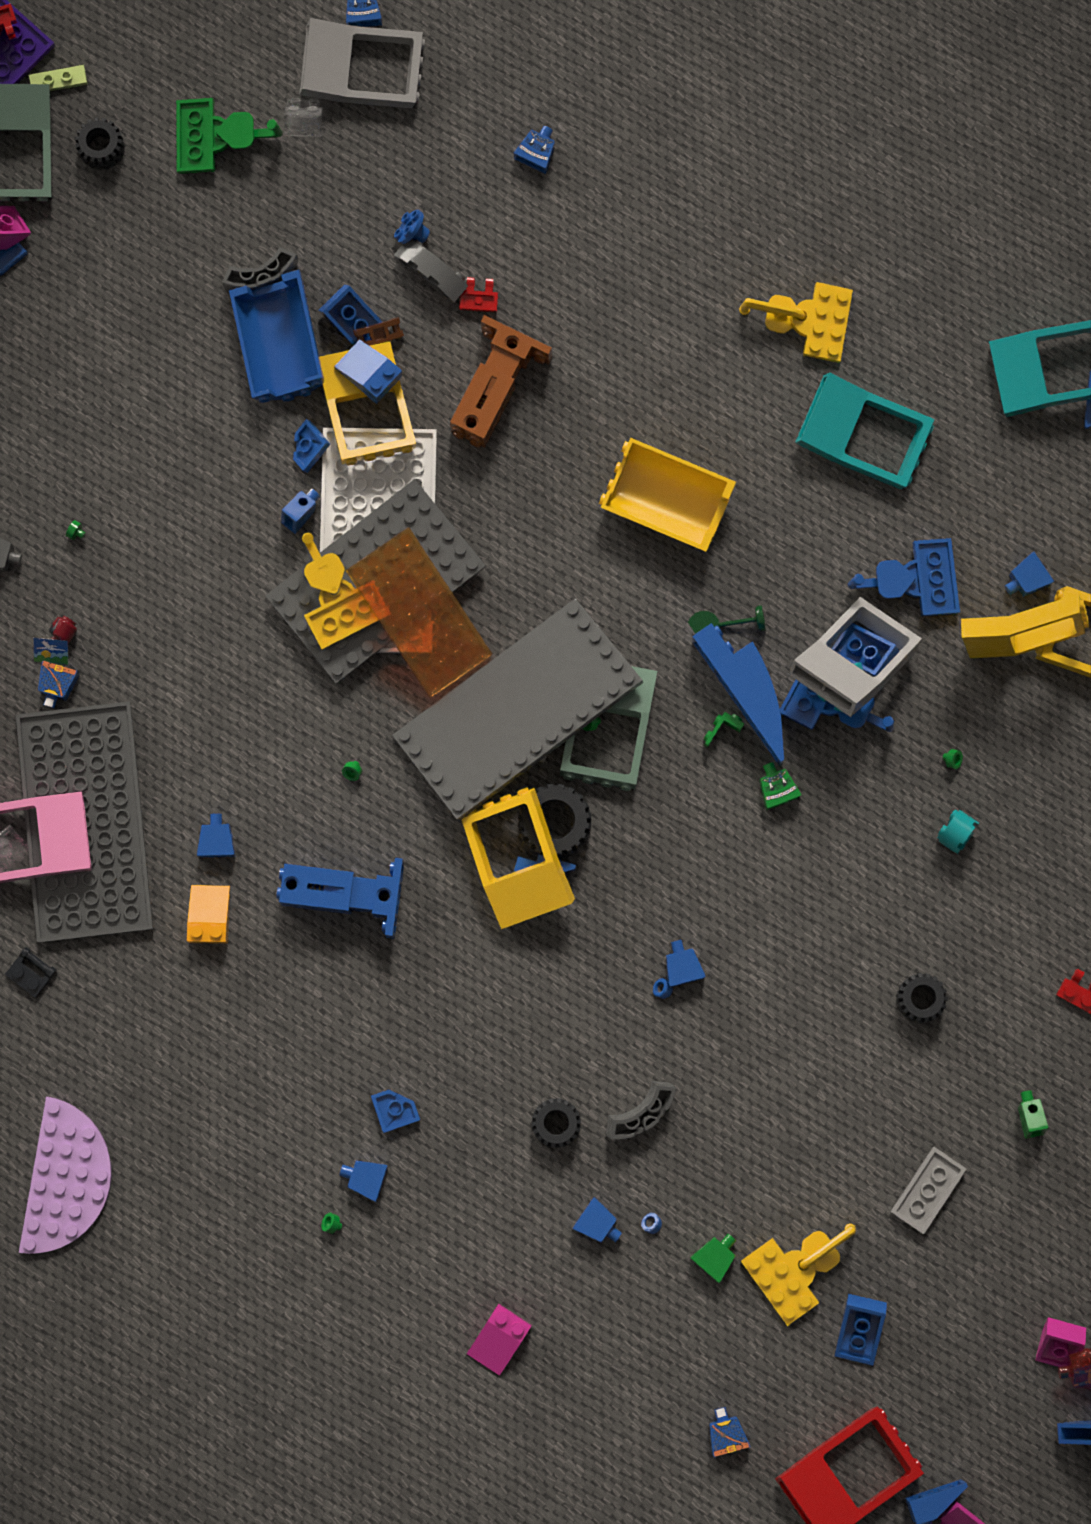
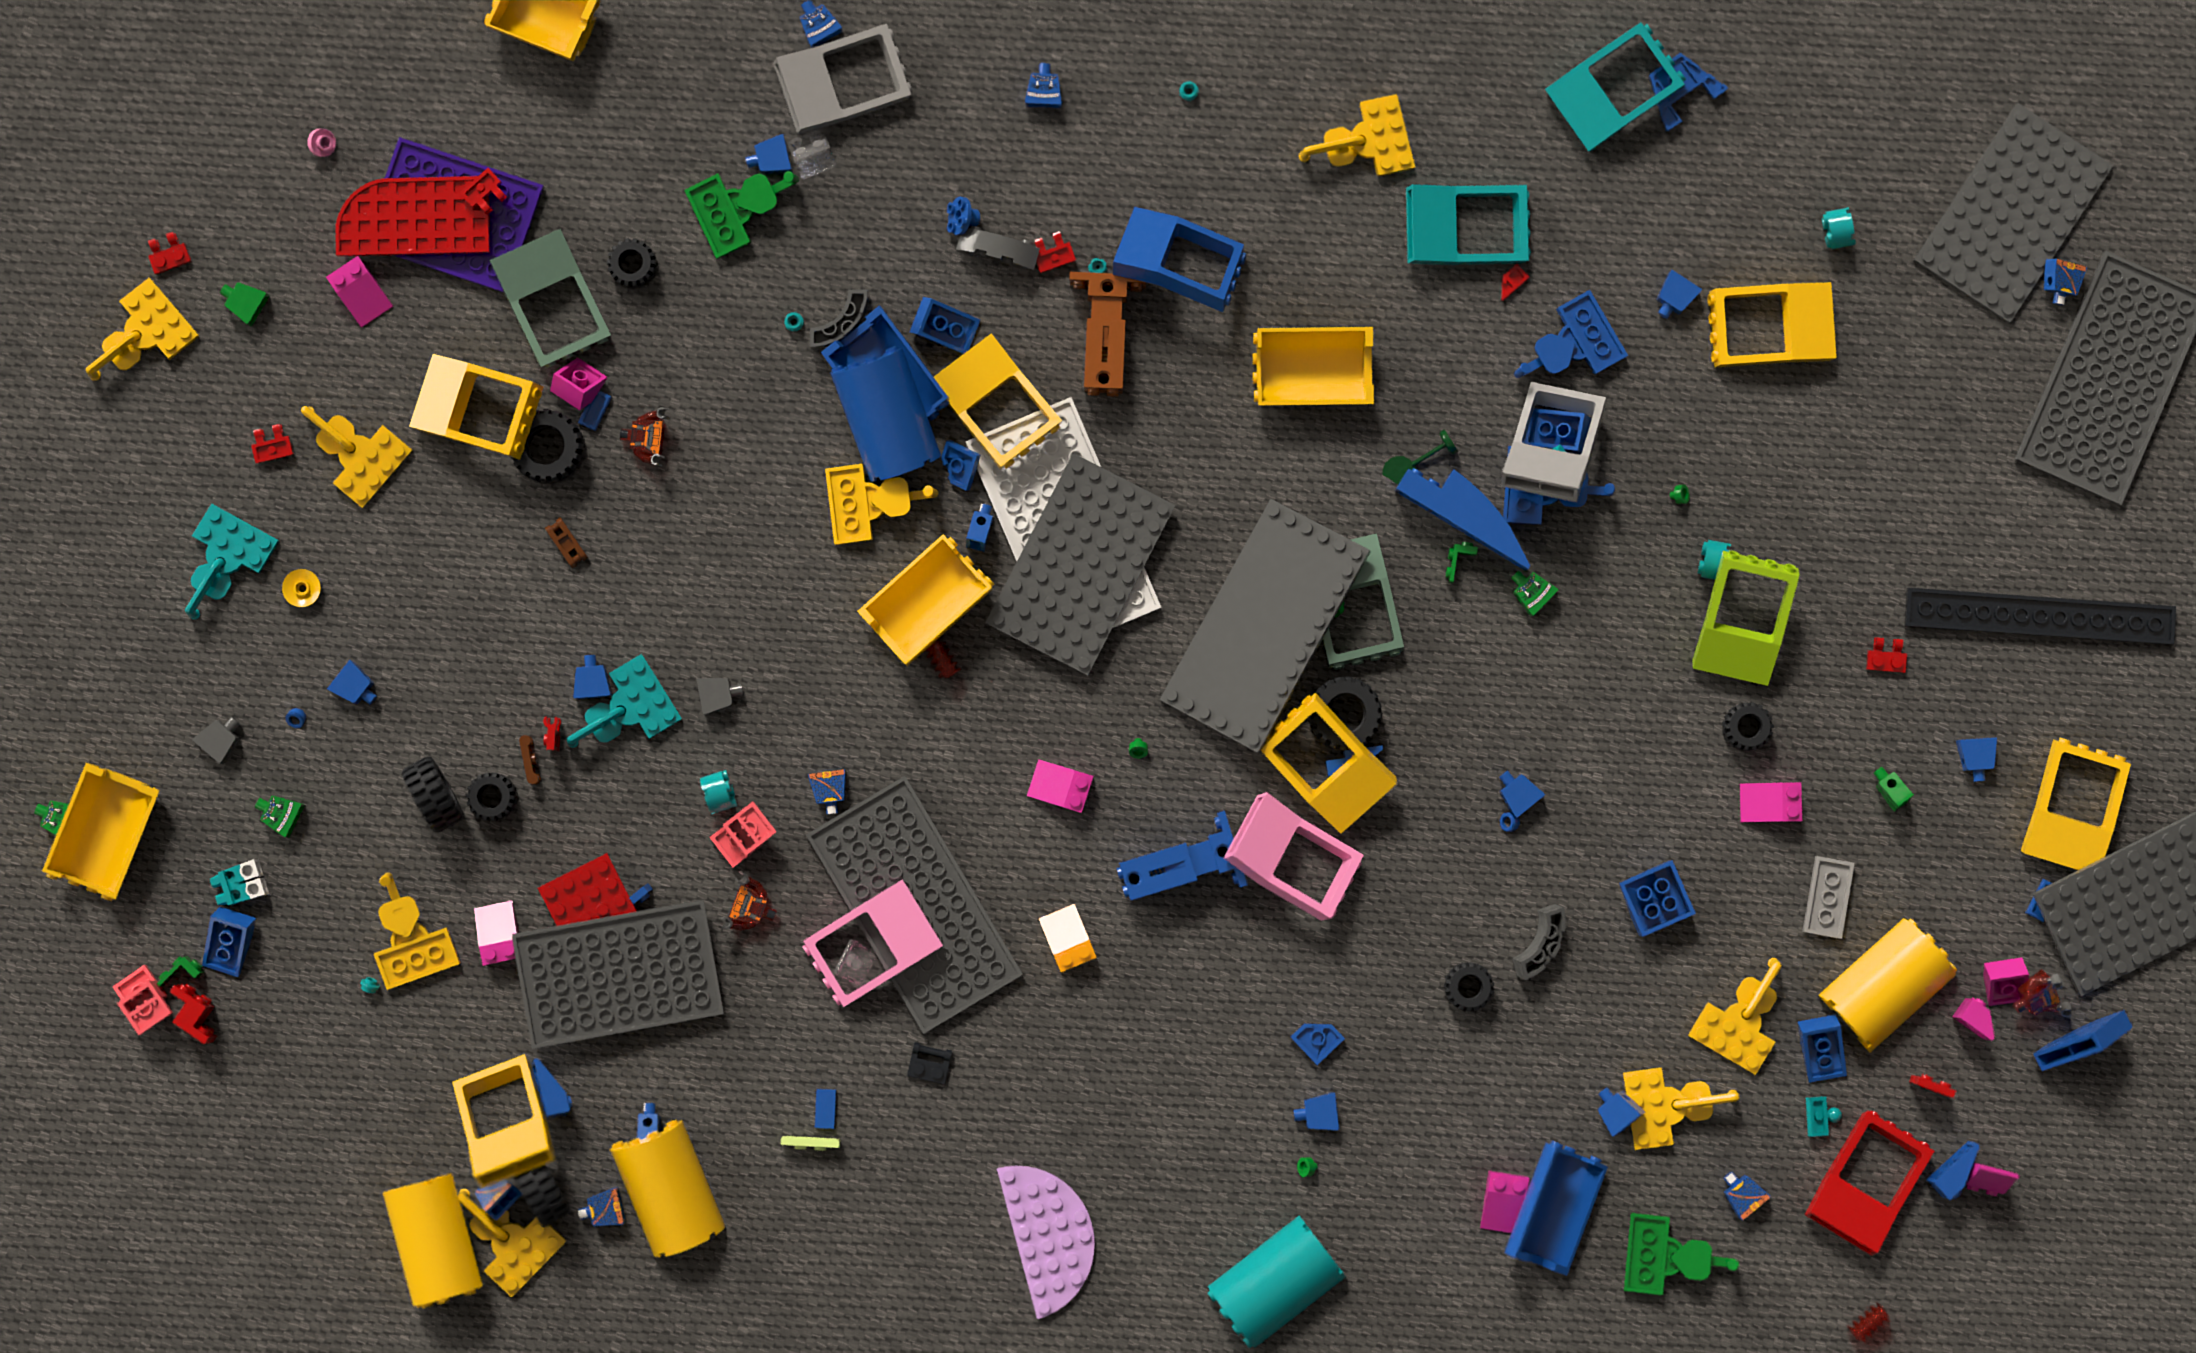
camera: 25 degrees left, 5 degrees up
yellowish green plate [29,65,88,91] -> none
sticker [33,637,68,665] -> none
dark red head [49,616,77,643] -> none
green tile [66,520,86,540] -> none
blue torso [197,814,236,858] -> none
yellow plate [302,533,390,650] -> none
slope [334,340,402,404] -> none
clear orange plate [345,527,493,698] -> none
reddish brown plate [353,317,404,346] -> none
blue torso [573,1197,622,1242] -> none
piece [641,1213,662,1234] -> none
green torso [690,1234,736,1283] -> none
yellow window [961,594,1089,658] -> none
none -> torso [620,407,670,467]
none -> blue torso [746,134,792,175]
none -> teal plate [784,312,804,332]
none -> yellow plate [825,464,938,545]
none -> blue cylinder [830,346,941,481]
none -> yellow cylinder [857,534,994,666]
none -> clear red piece [924,636,962,679]
none -> dark pink slope [1027,759,1093,813]
none -> teal plate [1088,258,1107,273]
none -> blue window [1113,207,1246,312]
none -> teal plate [1179,81,1198,101]
none -> teal cylinder [1207,1216,1346,1348]
none -> bright pink window [1224,792,1364,921]
none -> red tile [1501,264,1530,301]
none -> blue cylinder [1504,1141,1608,1275]
none -> blue torso [1598,1087,1646,1137]
none -> blue slope [1619,860,1696,937]
none -> yellow plate [1623,1067,1739,1150]
none -> green plate [1624,1213,1739,1295]
none -> lime window [1692,551,1799,686]
none -> dark pink slope [1740,783,1802,822]
none -> teal plate [1806,1096,1842,1137]
none -> yellow cylinder [1818,918,1957,1053]
none -> red plate [1909,1074,1956,1098]
none -> dark pink slope [1952,997,1994,1041]

